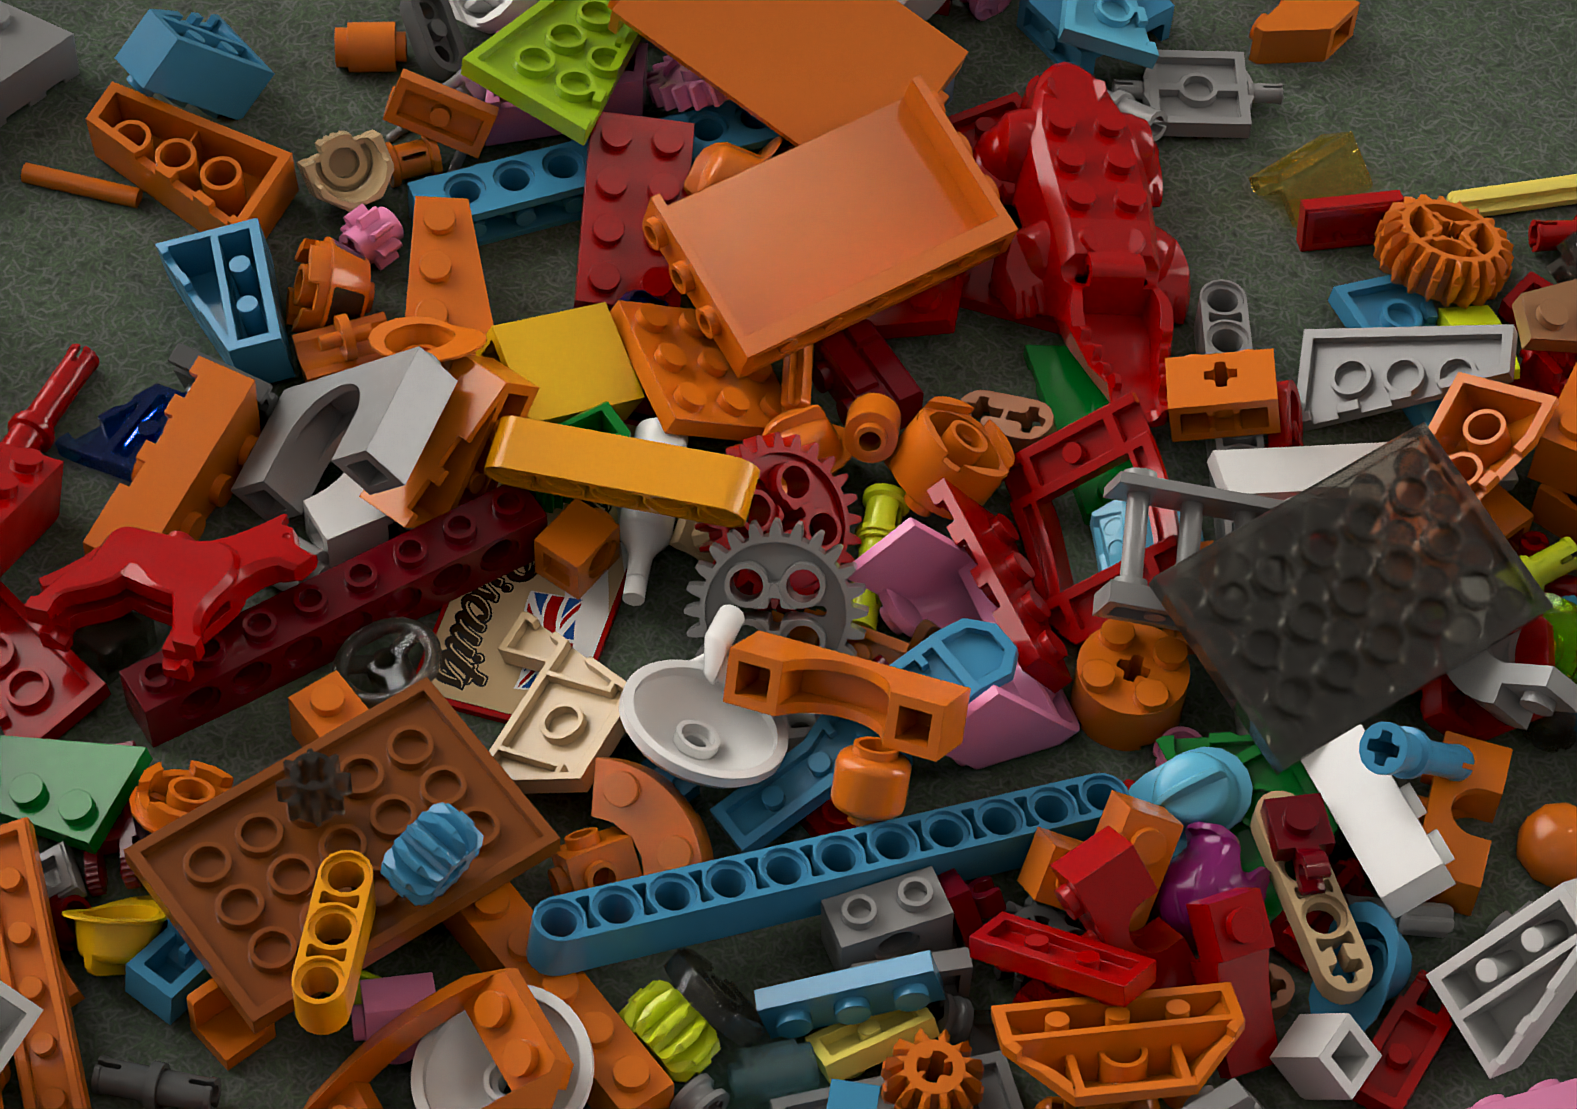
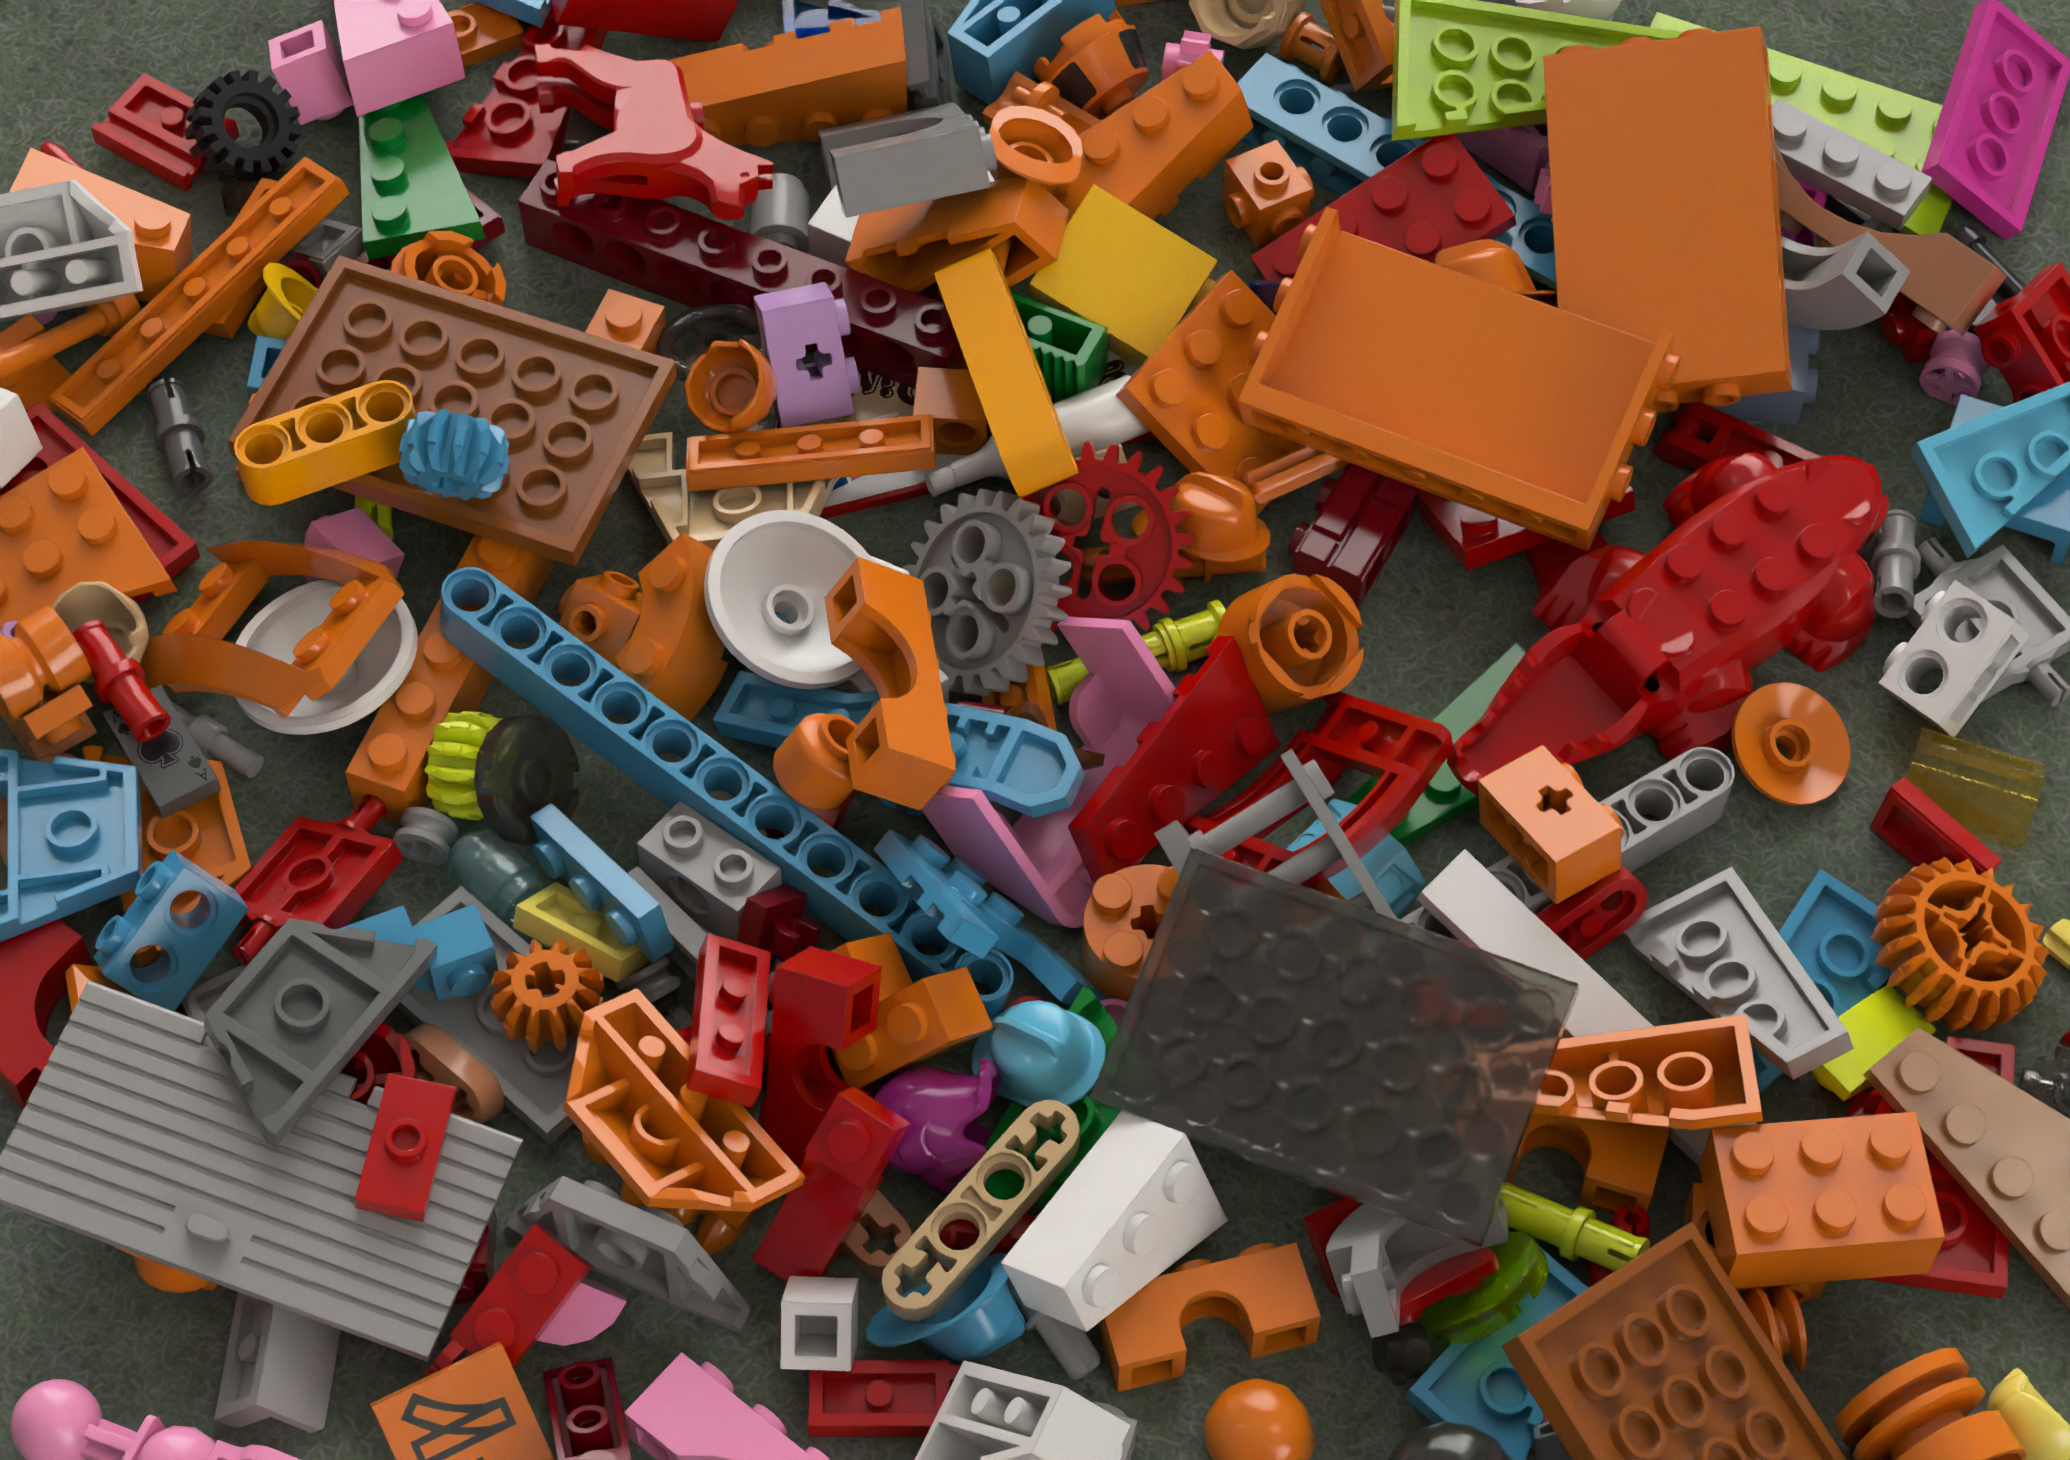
camera: 60 degrees right, 5 degrees up
clear smoke gear [276,748,353,827] -> none
white arm [704,604,745,687] -> none
orange brick [843,393,901,463] -> none
nougat beam [961,390,1057,452] -> none
dark red plate [1260,792,1336,896] -> none
dark azure pin [1359,722,1475,781] -> none
none -> orange hair [684,339,777,433]
none -> orange tile [686,414,936,492]
none -> lavender brick [753,282,861,428]
none -> dark azure wing [874,829,1109,1007]
none -> orange brick [1222,140,1314,247]
none -> orange dish [1732,682,1850,806]
none -> white brick [1878,580,2030,738]

